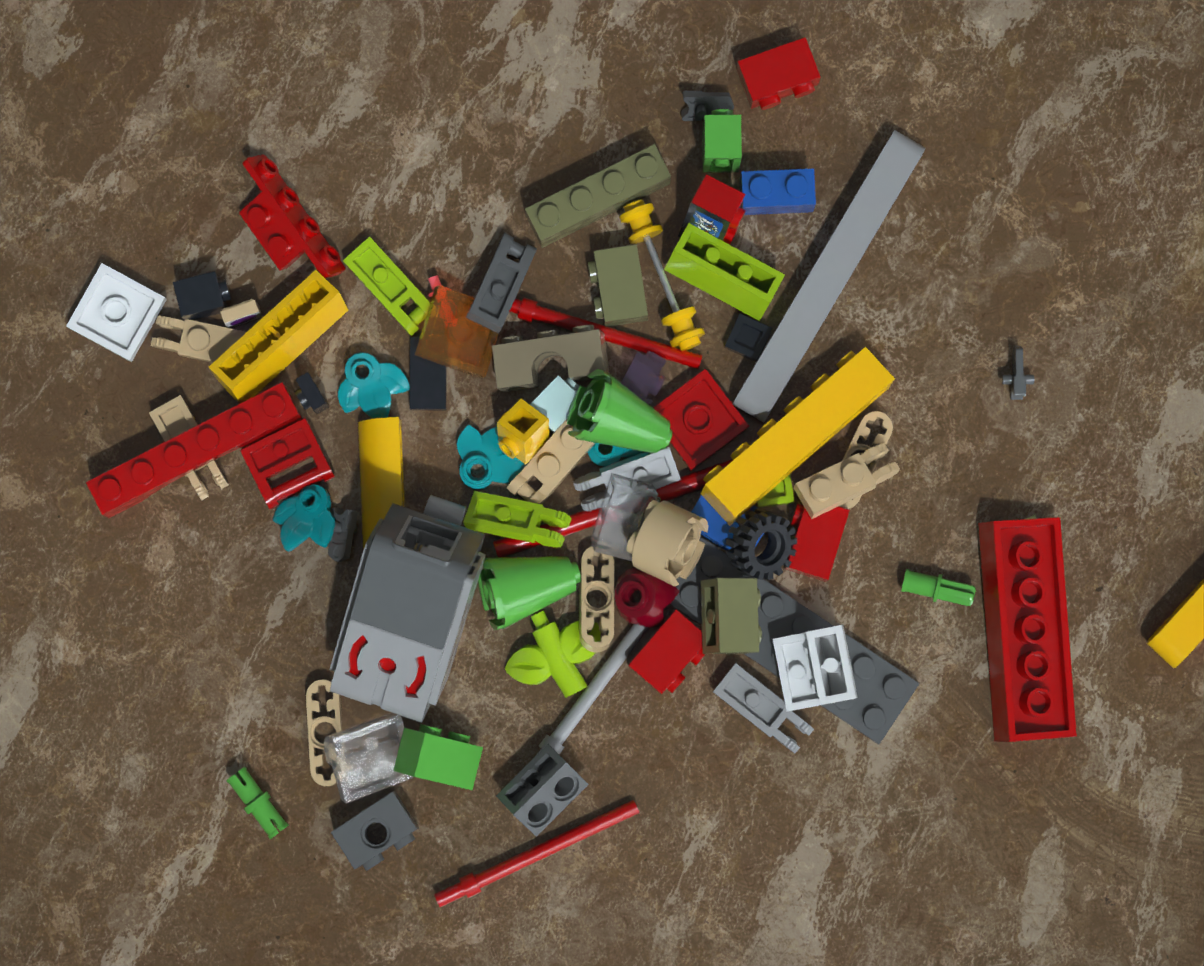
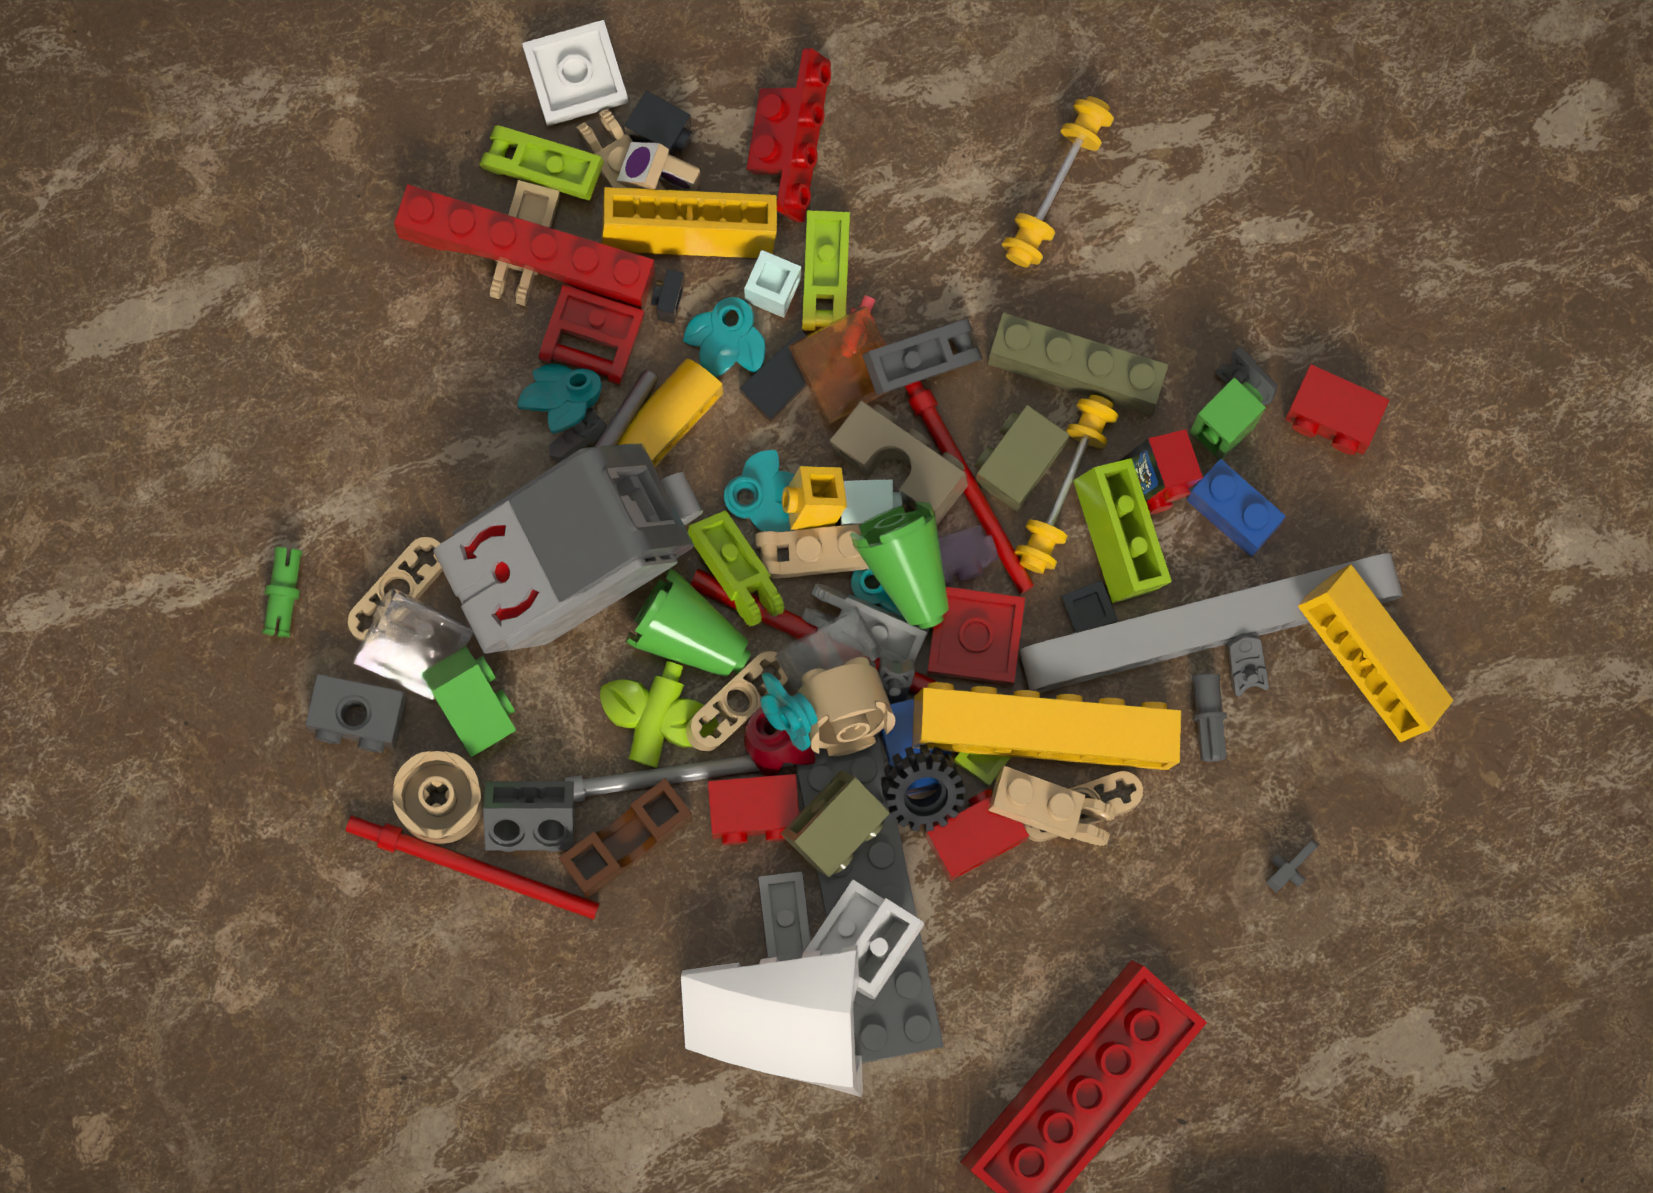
camera: 40 degrees right, 5 degrees down
bright green axle [901,569,976,606] -> none
none -> tan brick [392,751,484,845]
none -> lime plate [479,125,604,201]
none -> reddish brown arch [558,778,693,898]
none -> flat silver bar [595,370,658,447]
none -> tile [617,142,669,189]
none -> white wedge [681,945,863,1097]
none -> light aqua brick [744,250,801,318]
none -> teal plate [760,672,818,751]
none -> dark grey piece [878,656,915,704]
none -> yellow axle [1002,96,1114,268]
none -> dark grey axle [1192,674,1227,762]
none -> dark grey piece [1228,633,1269,697]
none -> yellow brick [1297,564,1454,742]

